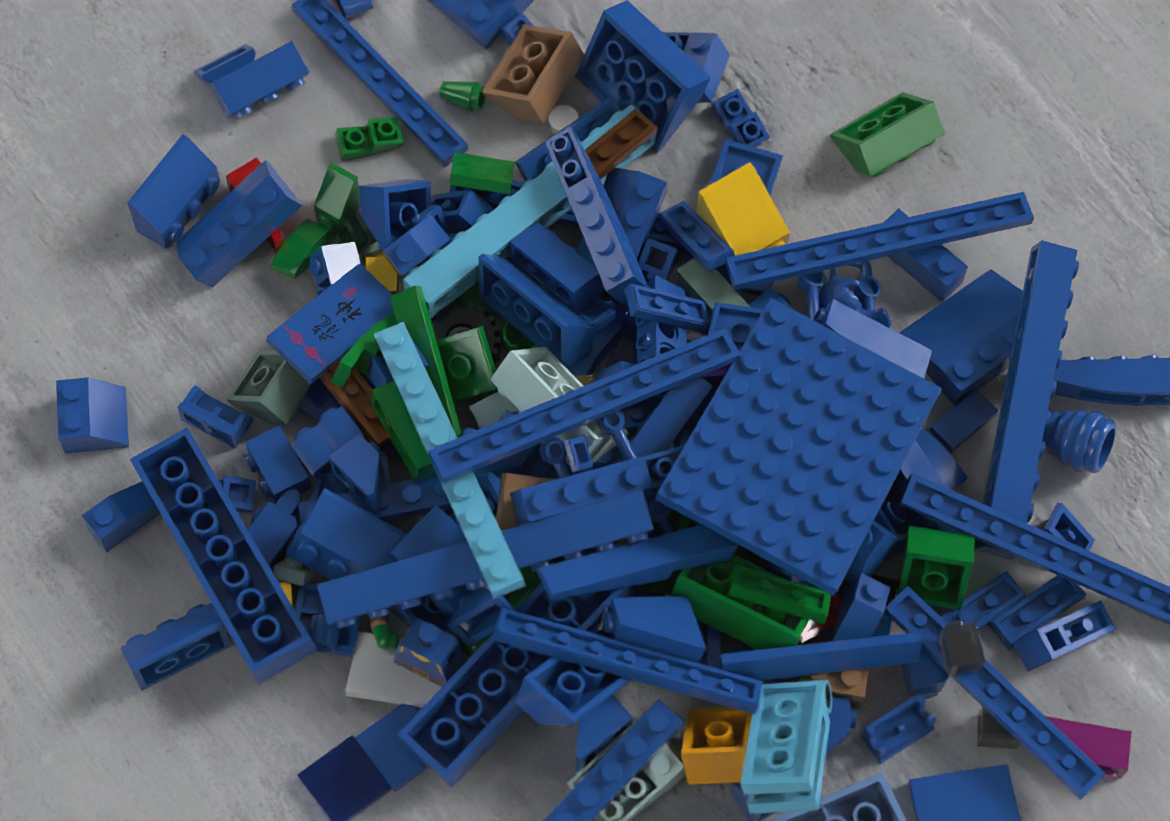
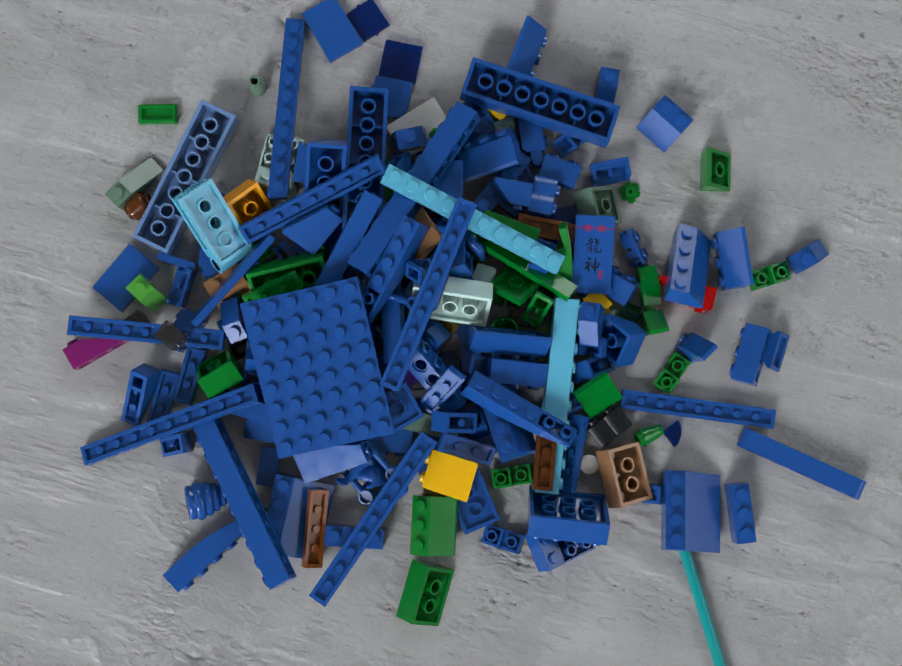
camera: 140 degrees right, 20 degrees up
none -> bright green slope [126,272,168,313]
none -> blue tile [157,252,199,272]
none -> dark orange plate [301,489,329,568]
none -> green slope [410,494,458,556]
none -> blue slope [431,411,478,433]
none -> green slope [491,463,533,489]
none -> green slope [521,291,554,328]
none -> black brick [587,406,633,448]
none -> green plant [618,182,640,204]
none -> blue hinge [619,228,649,268]
none -> clear blue tile [663,420,681,447]
none -> blue slope [675,332,718,363]
none -> green slope [700,147,731,192]
none -> green slope [750,261,791,291]
none -> blue slope [786,239,829,274]

